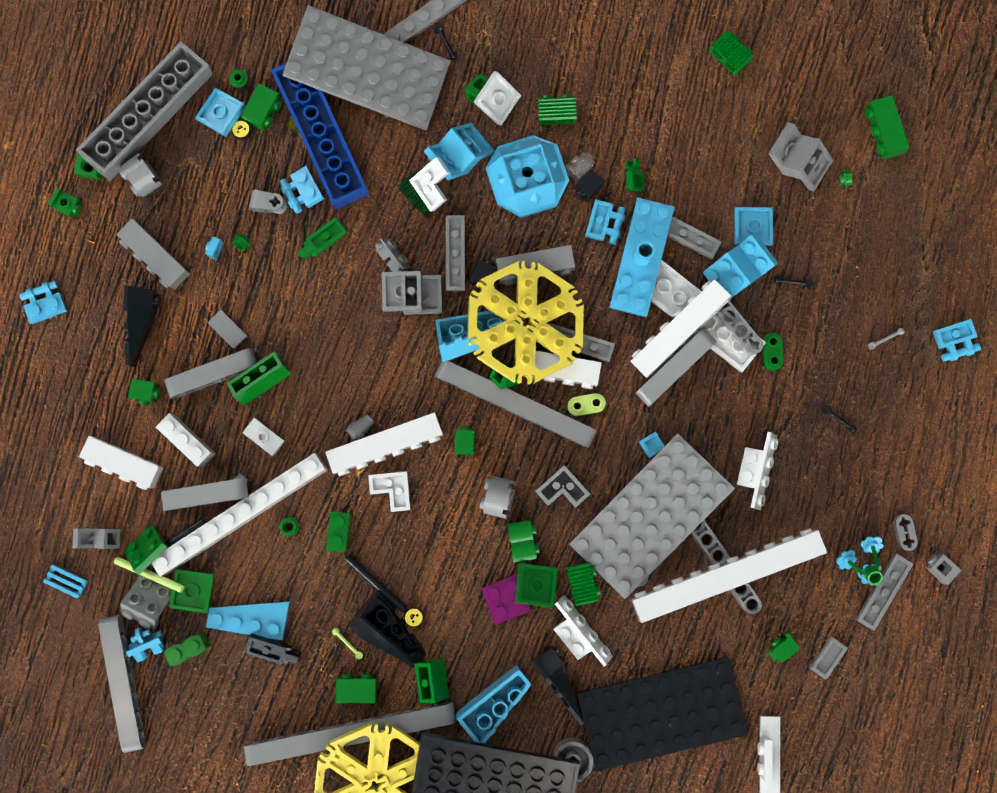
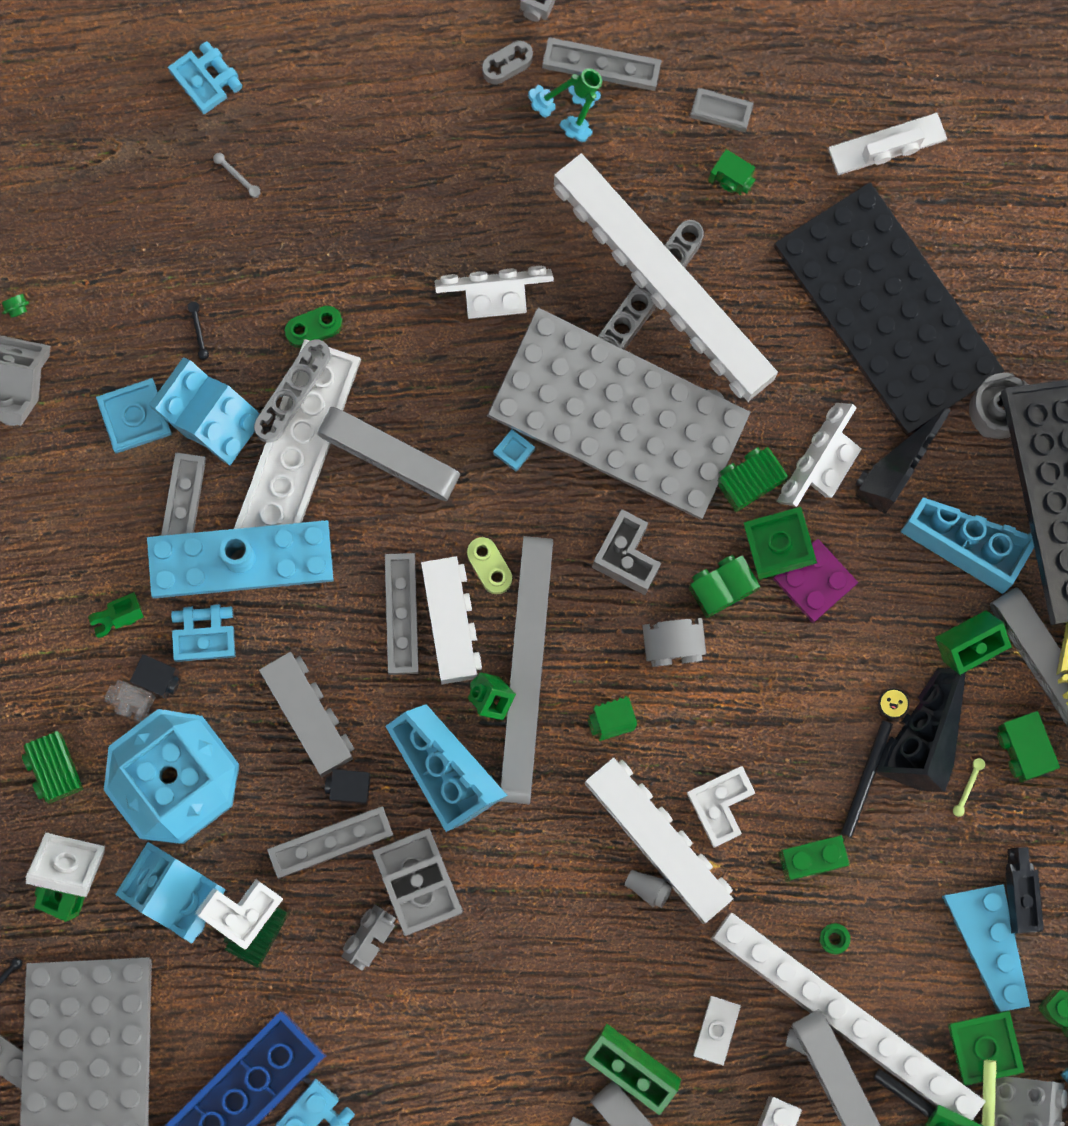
camera: 120 degrees left, 5 degrees down
green hinge [297,217,348,260] -> none
light yellow plate [467,261,584,384] -> none
white brick [630,279,732,379] -> none
black hinge [822,406,857,433] -> none

